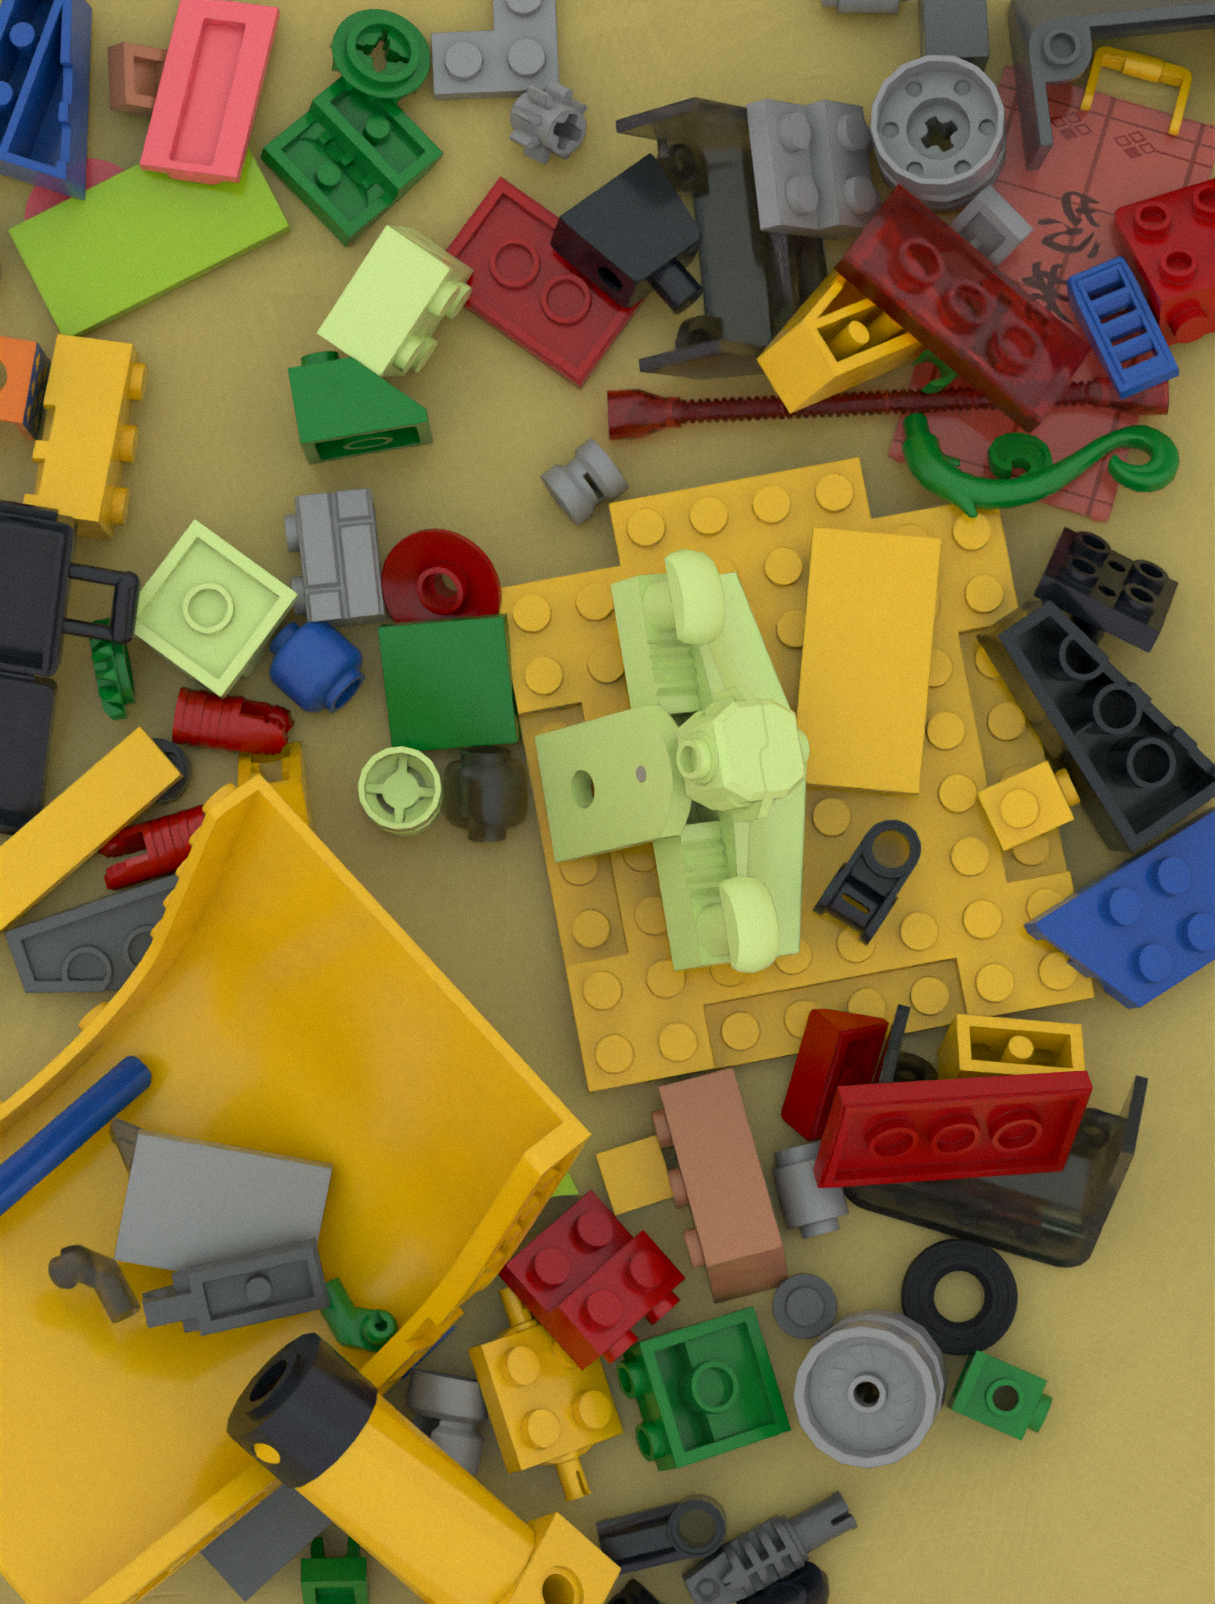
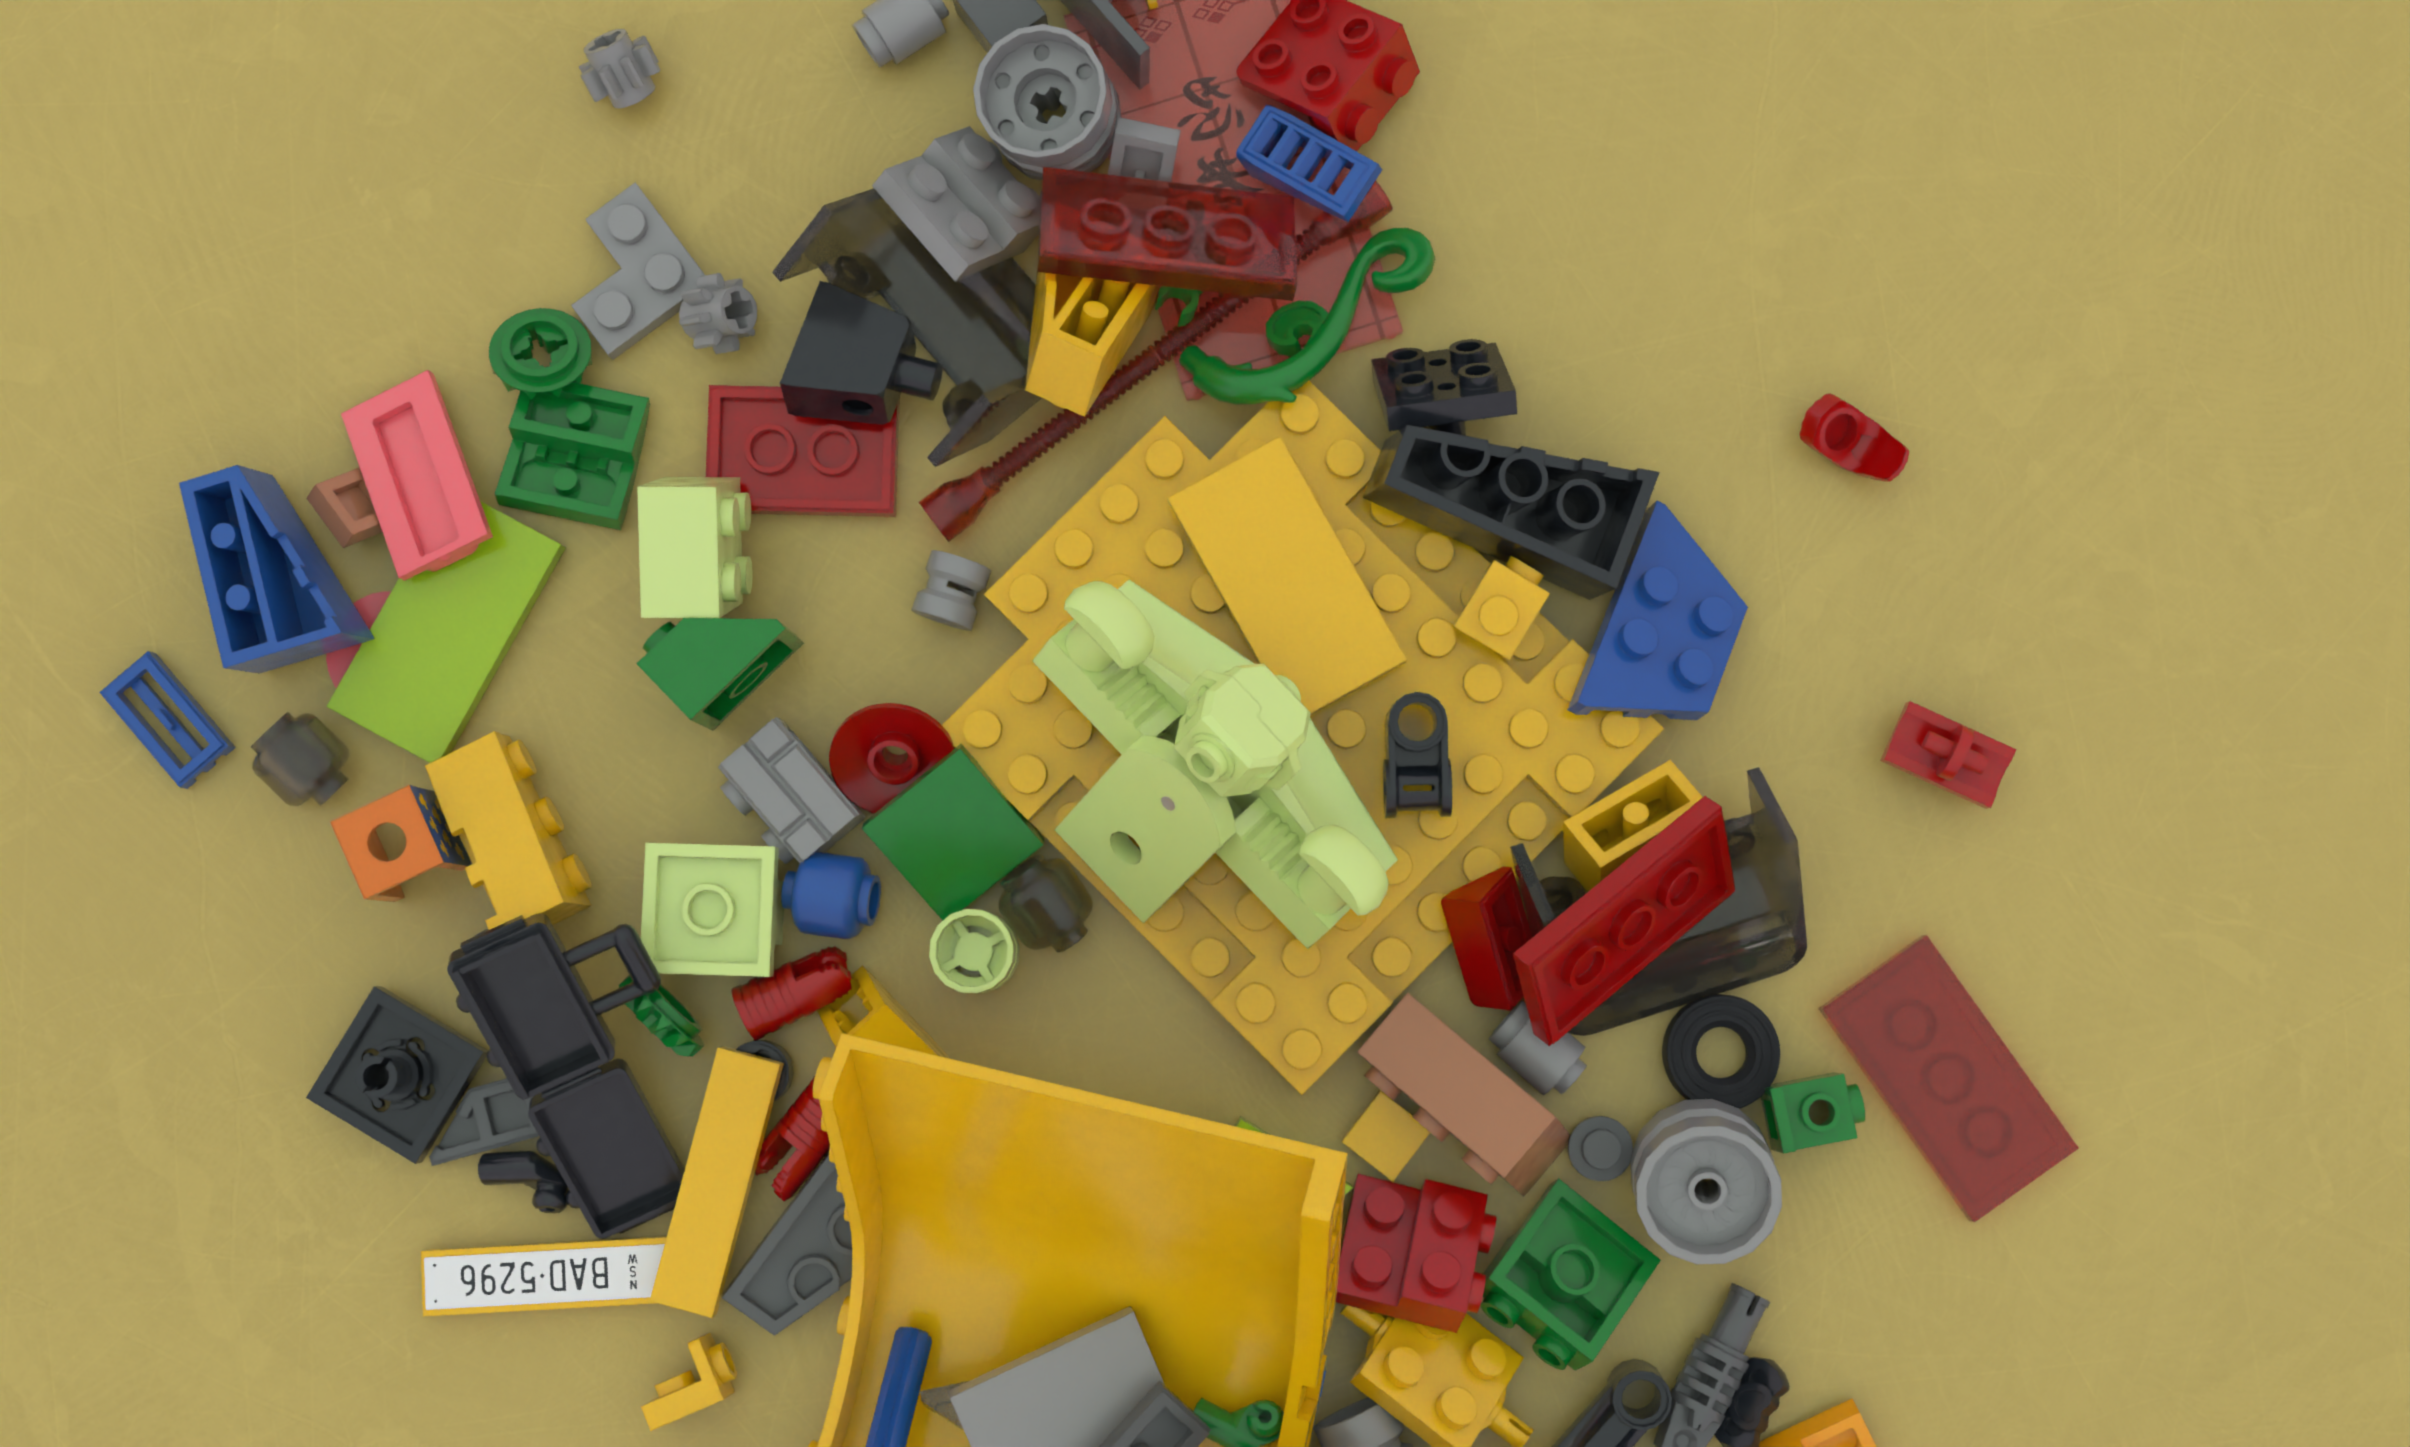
camera: 30 degrees left, 0 degrees up
none -> clear red tile [1818,935,2079,1222]

